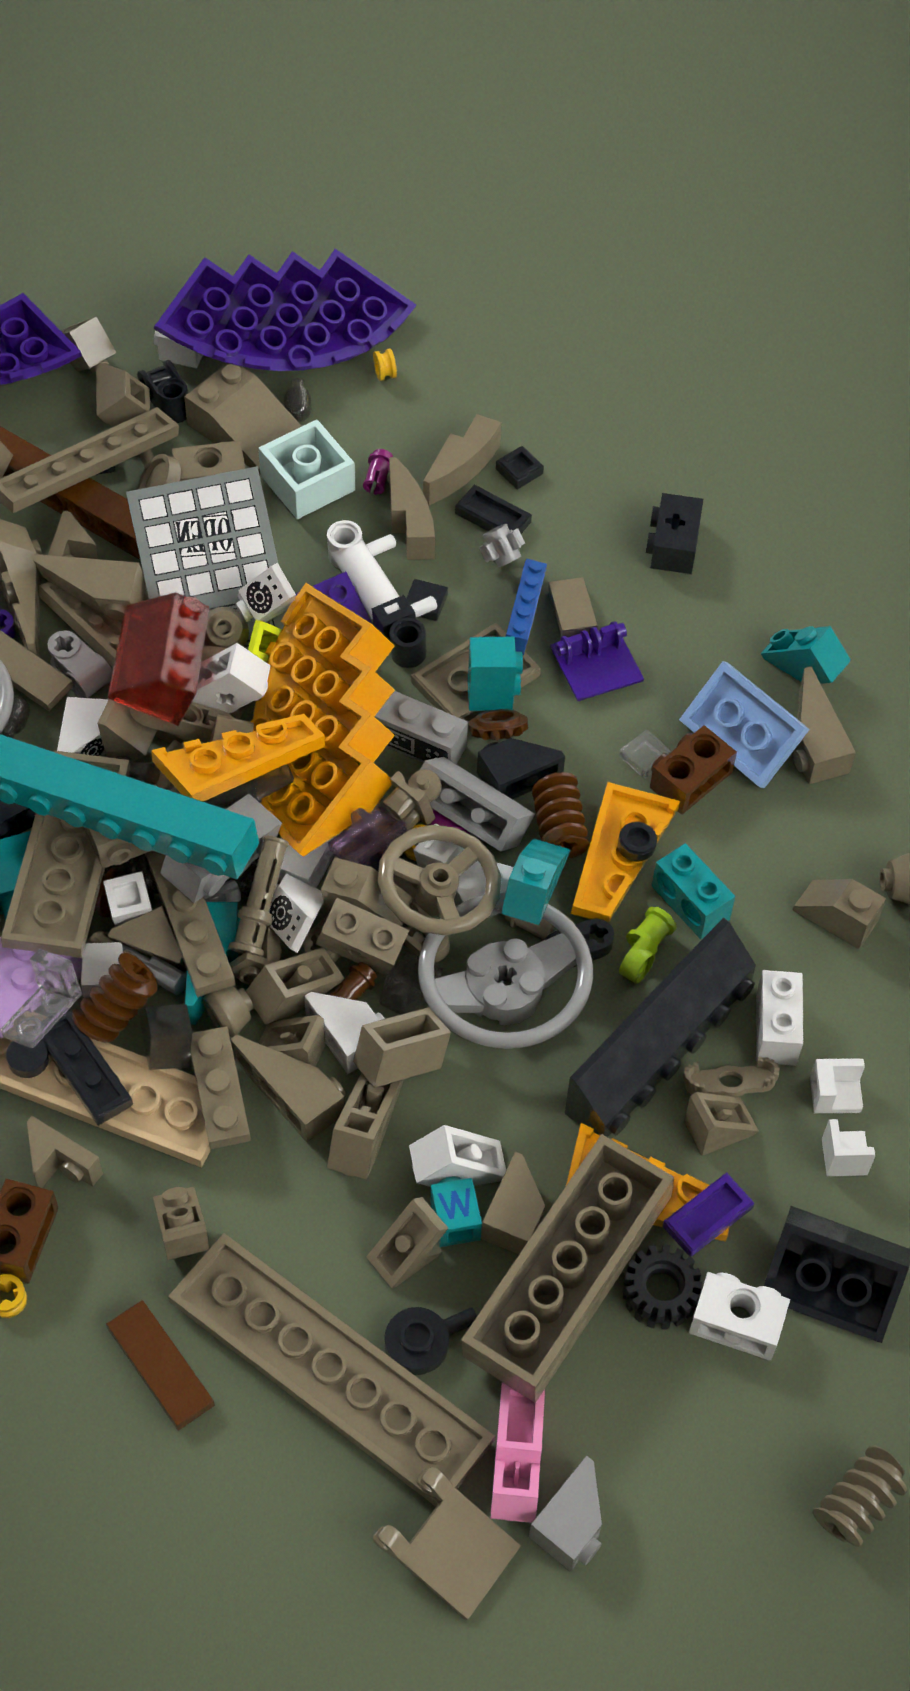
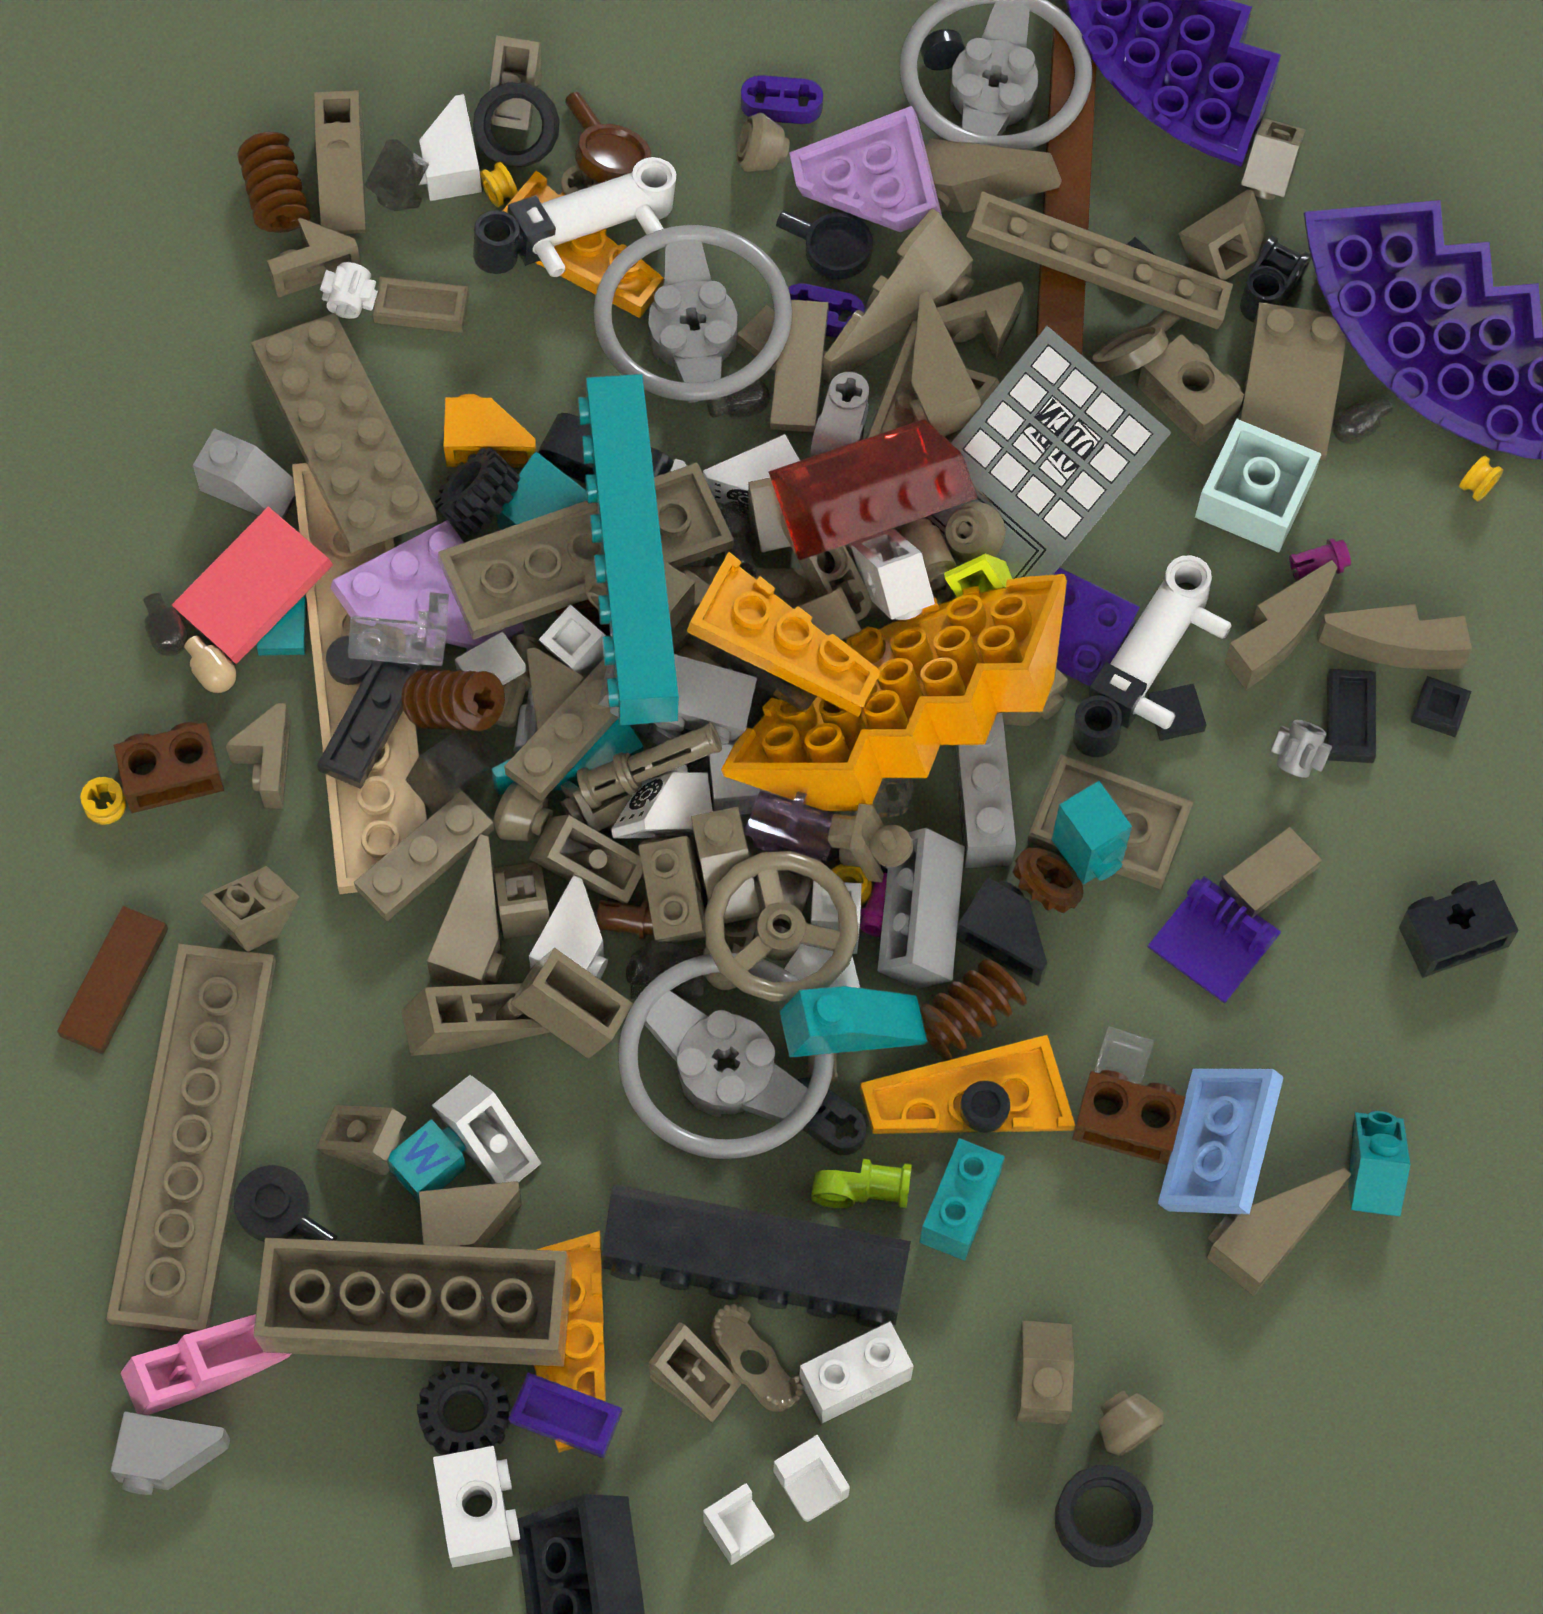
camera: 60 degrees right, 10 degrees up
white slope [235,563,296,624] -> none
dark tan flag [373,1467,521,1620] -> none
blue piece [506,558,547,655] -> none

